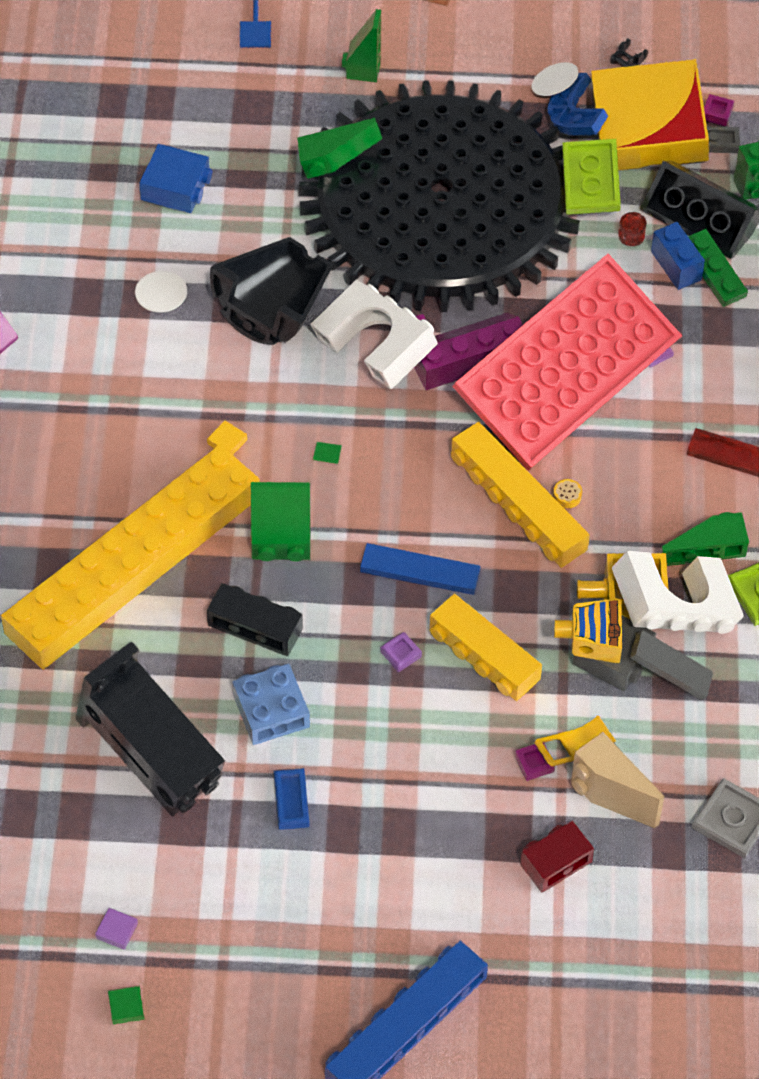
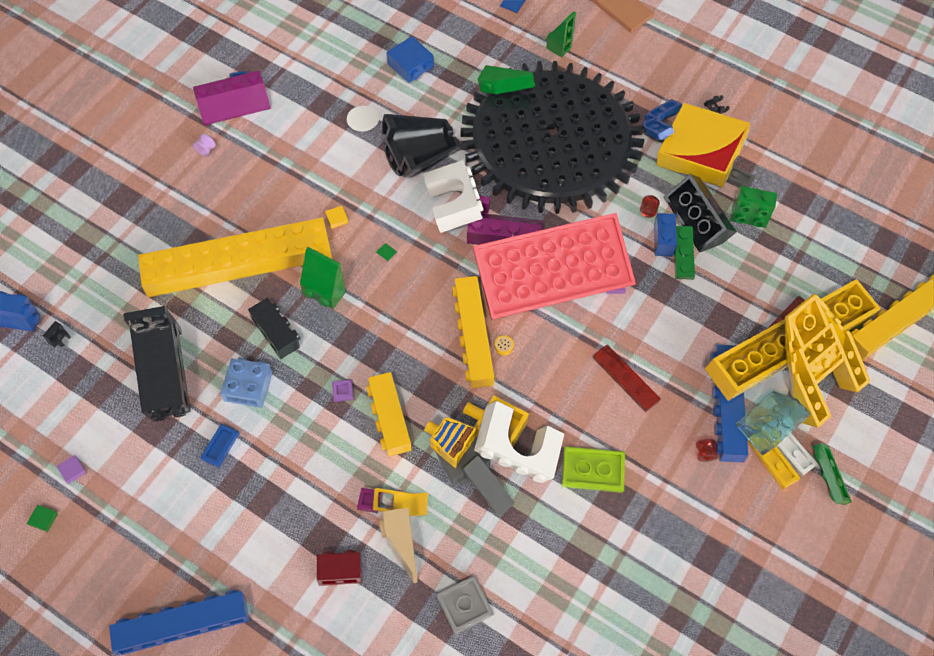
camera: 30 degrees right, 5 degrees up
blue tile [360,543,481,595] -> none
white sticker [532,62,578,96] -> none
lime tile [562,139,621,215] -> none
green slope [661,512,749,566] -> none
magenta plate [704,94,735,126] -> none

